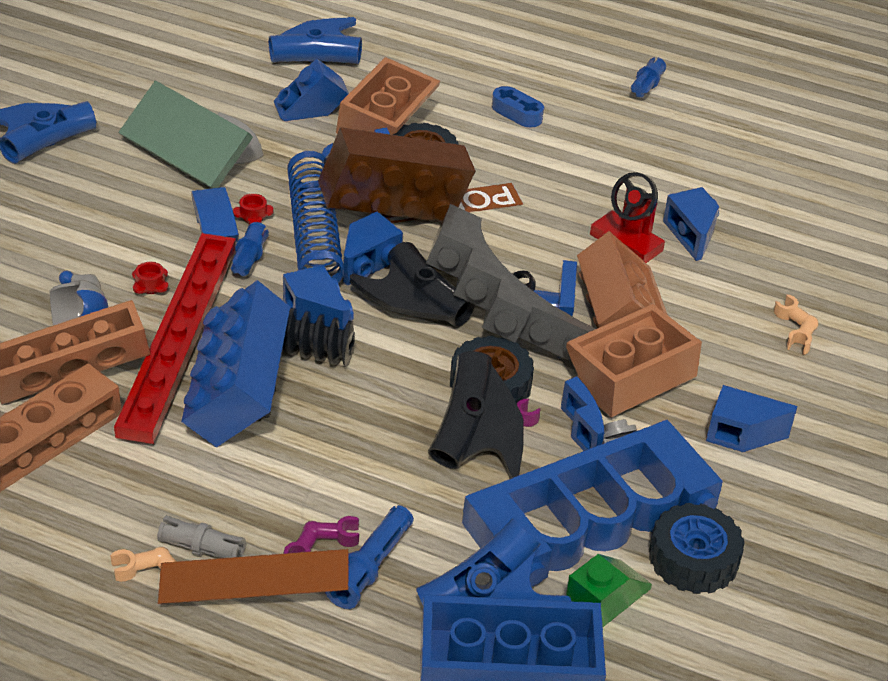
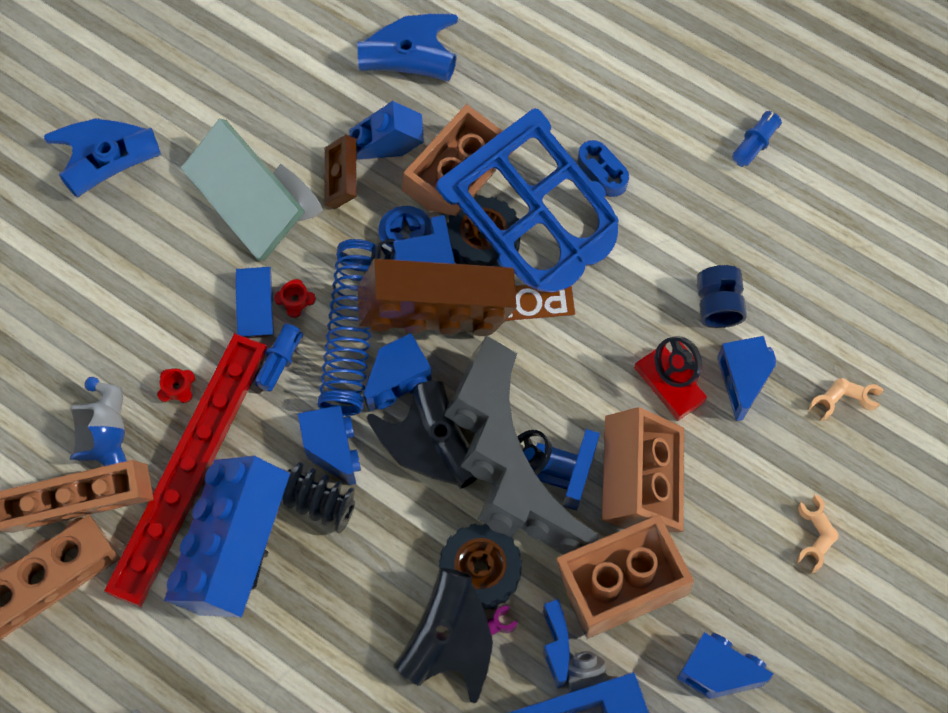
camera: 15 degrees right, 25 degrees up
none -> reddish brown plate [325,134,357,209]
none -> blue window [435,108,619,292]
none -> dark blue wheel [696,265,747,328]
none -> light nougat arm [808,378,884,421]

